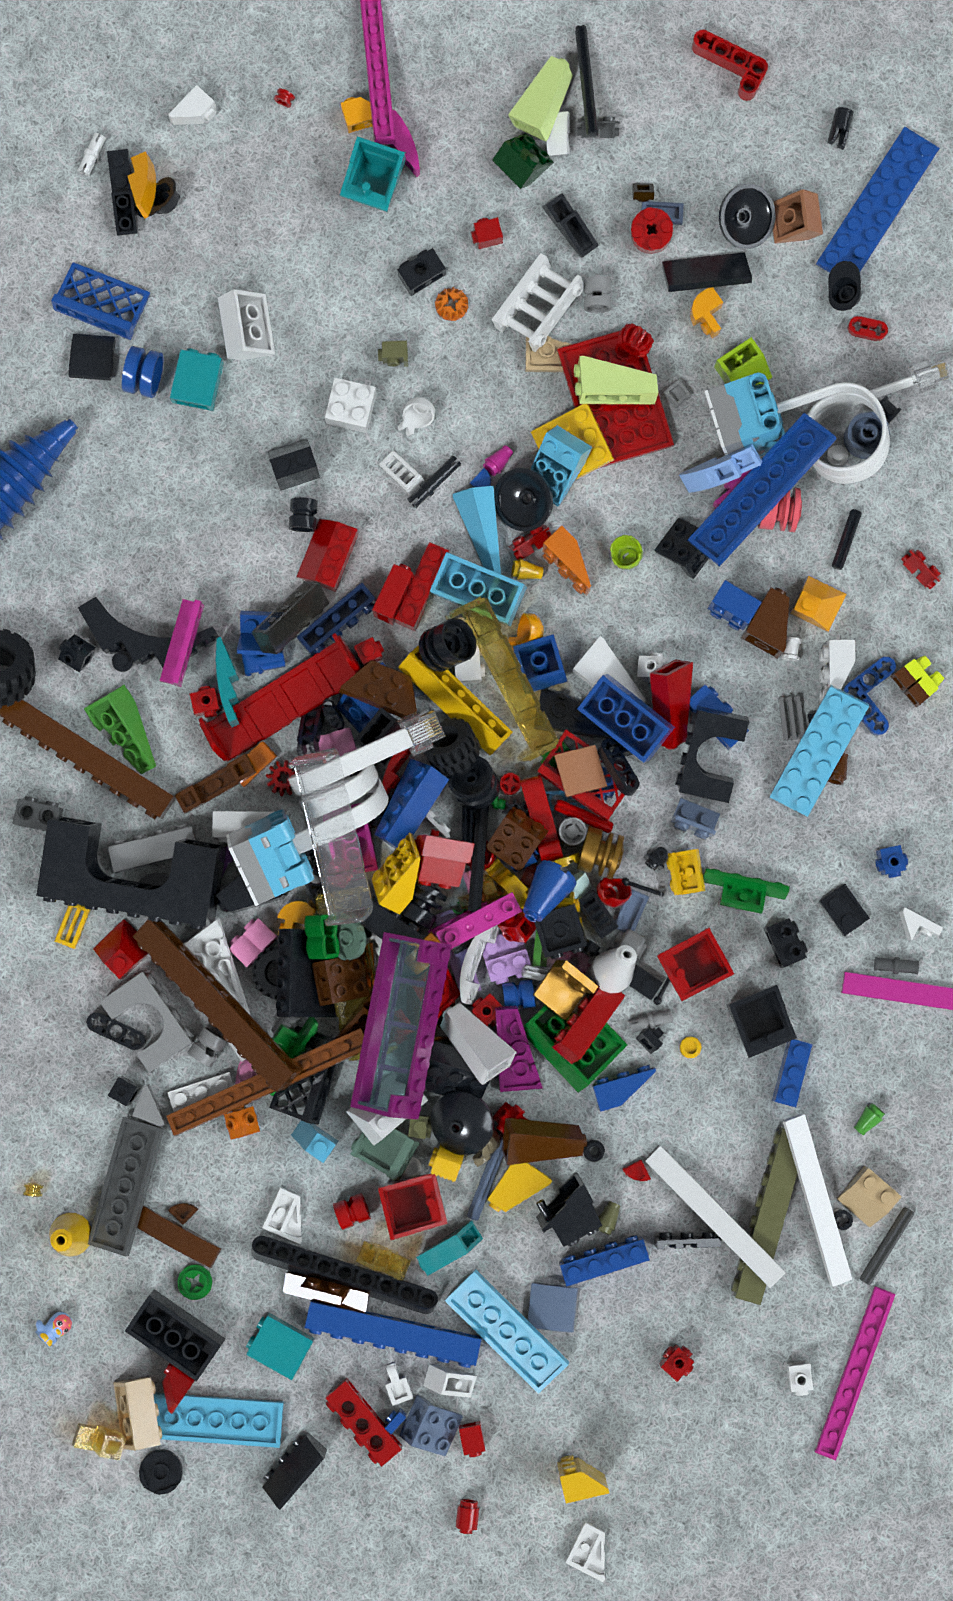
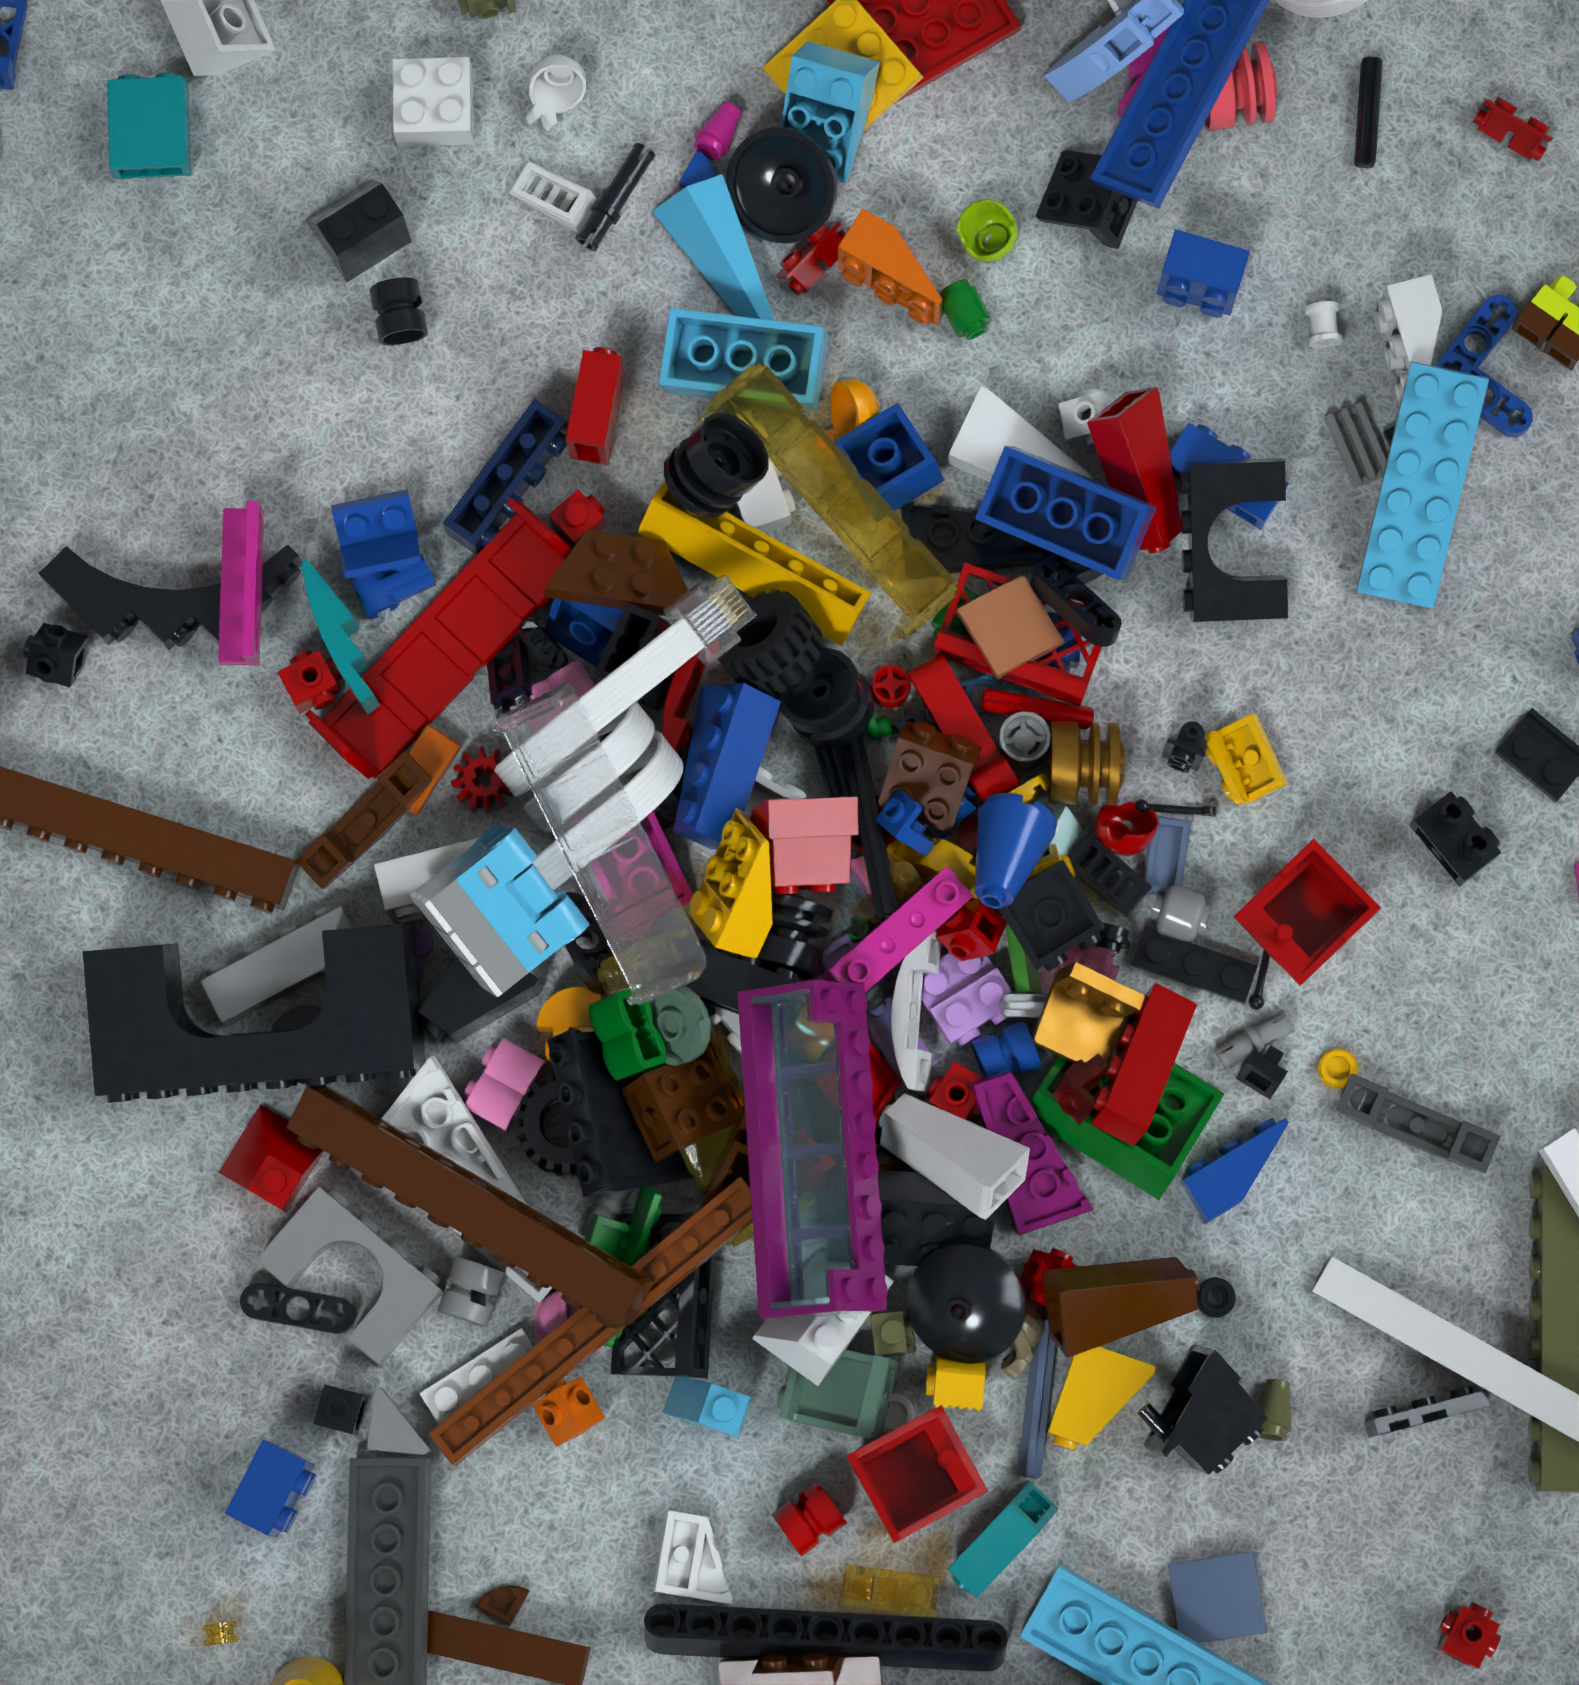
camera: 10 degrees left, 5 degrees down
dark grey brick [12,796,63,831] -> none
yellow tile [54,904,90,949] -> none
bright green wedge [84,685,156,774] -> none
black plate [112,651,133,672] -> none
blue wheel [122,346,164,398] -> none
clear smoke brick [252,581,329,654] -> none
red slope [296,519,359,592] -> none
red arch [395,542,449,631] -> none
yellow cone [511,559,543,580] -> none
blue brick [559,1235,650,1287] -> none
white cone [590,945,637,993] -> none
red tile [622,1159,651,1181] -> none
sand blue bracket [671,798,720,840] -> none
green bracket [703,869,790,914] -> none
black piece [726,985,797,1058] -> none
reddish brown slope [741,587,790,659] -> none
blue brick [772,1039,812,1108] -> none
light orange slope [790,576,846,632] -> none
reddish brown cone [828,753,849,785] -> none
none -> blue brick [225,1440,317,1537]
none -> blue bracket [876,789,935,856]
none -> green brick [940,279,991,340]
none -> clear red bracket [1053,1054,1109,1125]
none -> dark grey slope [1336,1073,1501,1174]

